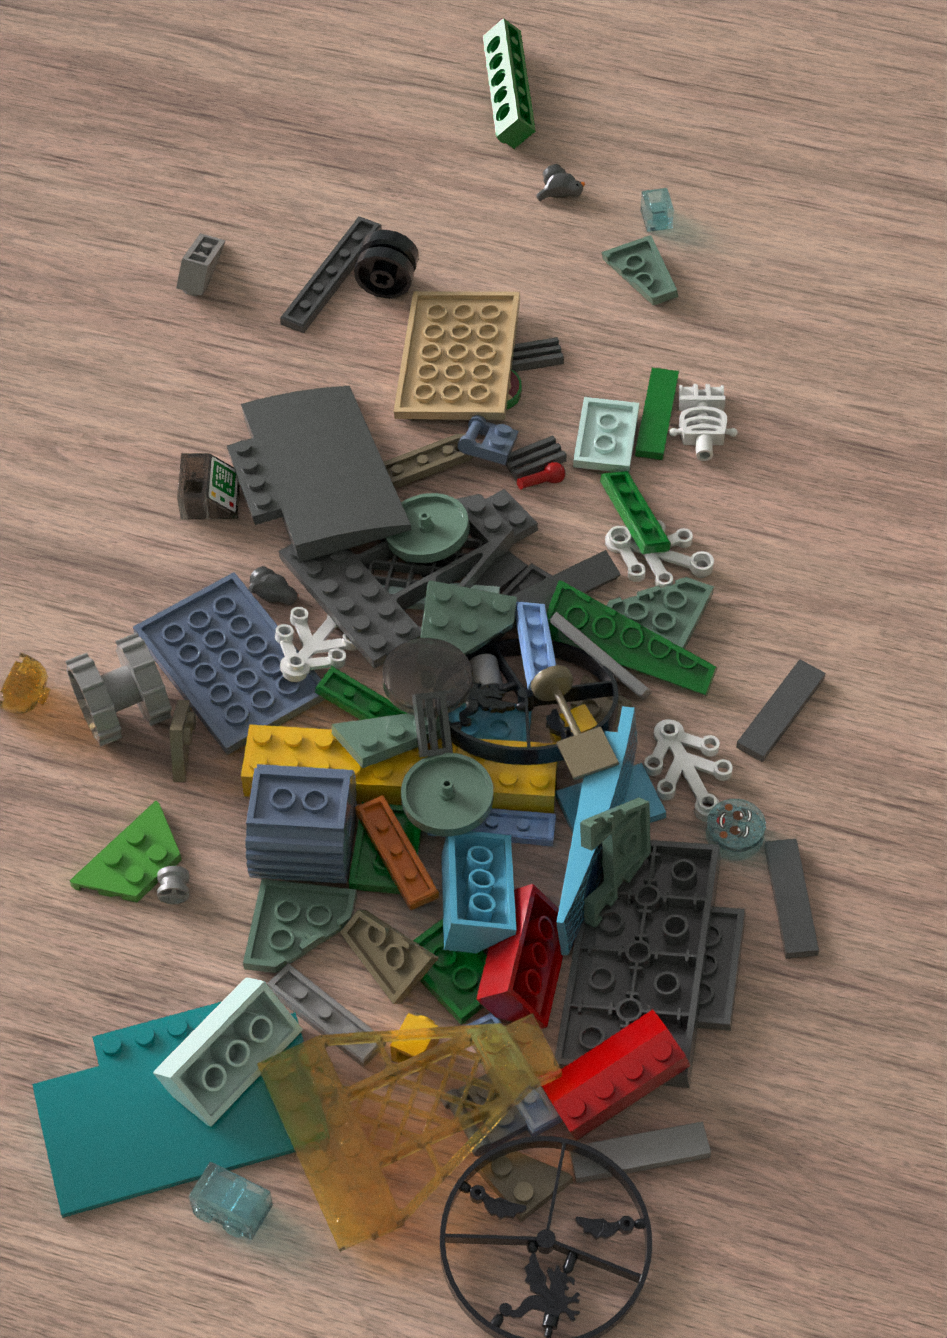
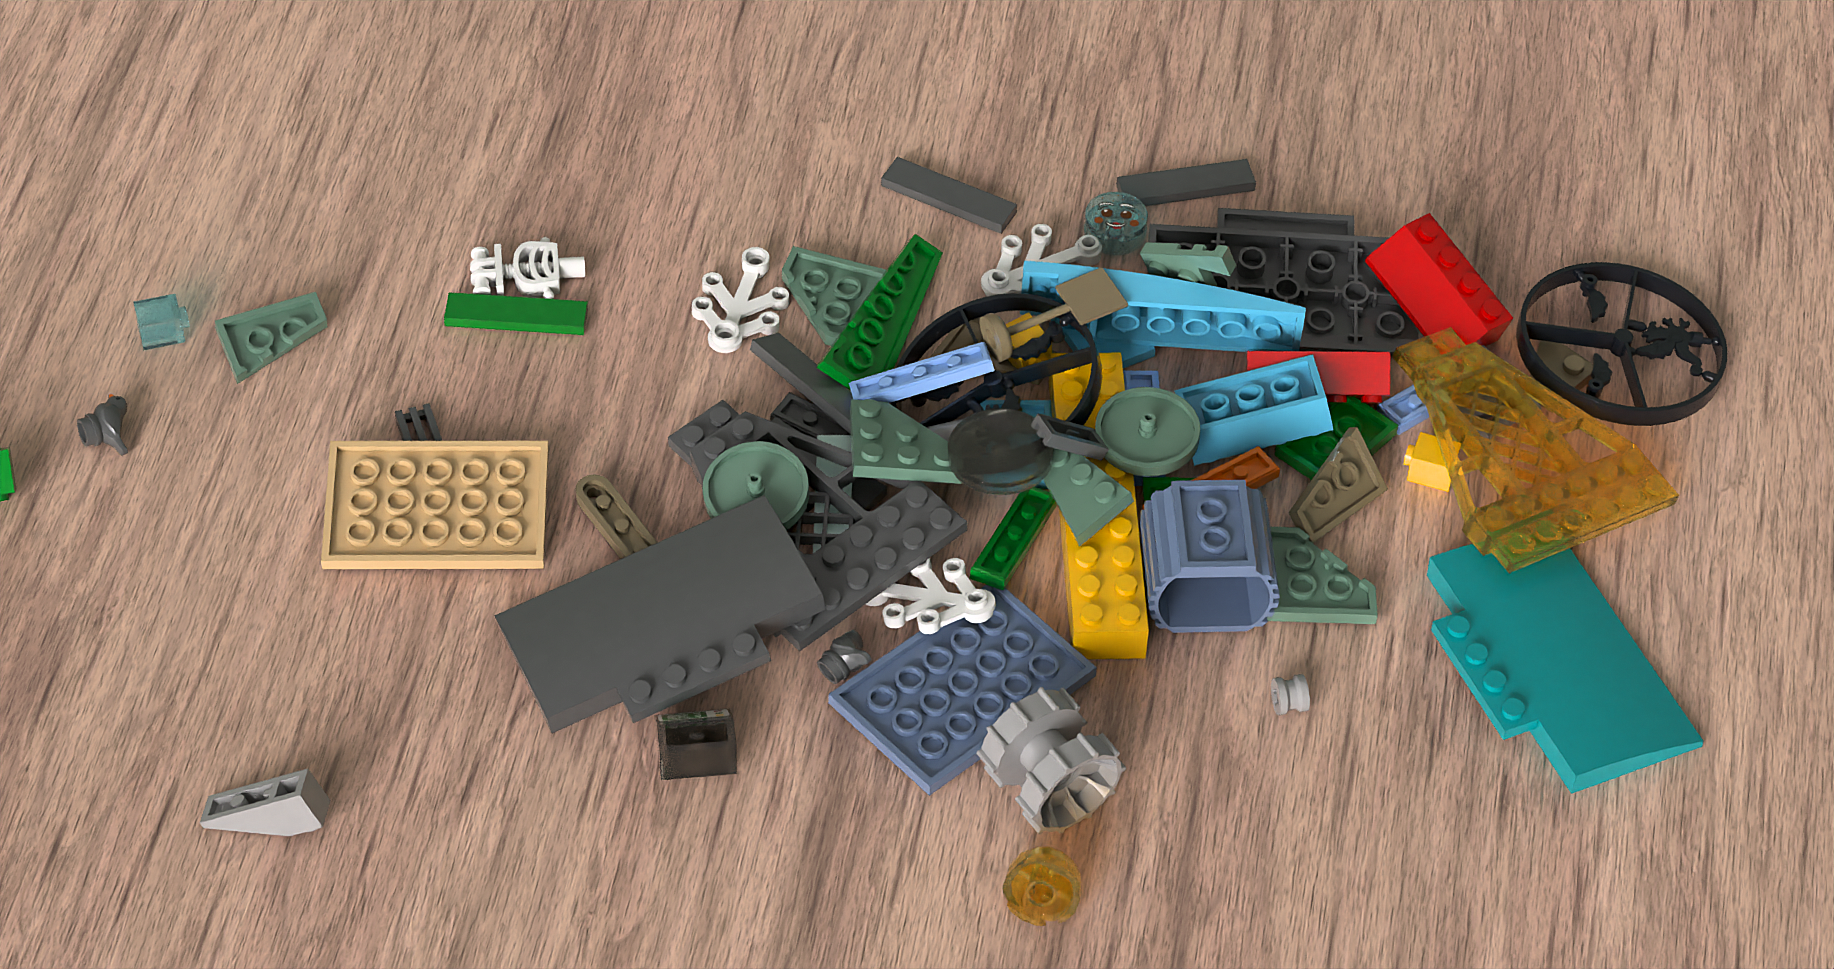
camera: 100 degrees left, 5 degrees down
bright green wing [69,800,182,902] -> none
light aqua slope [153,978,303,1127] -> none
dark tan wing [169,700,196,782] -> none
clear light blue brick [188,1162,273,1240] -> none
light grey tile [267,963,386,1068] -> none
dark grey tile [280,216,382,333] -> none
black wheel [354,230,419,299] -> none
sand blue plate [458,415,519,465] -> none
dark grey tile [506,435,567,482] -> none
red bar [517,462,566,489] -> none
light grey tile [550,612,652,699] -> none
light grey tile [569,1121,711,1183] -> none
light aqua plate [573,397,639,473] -> none
green tile [600,471,671,554] -> none

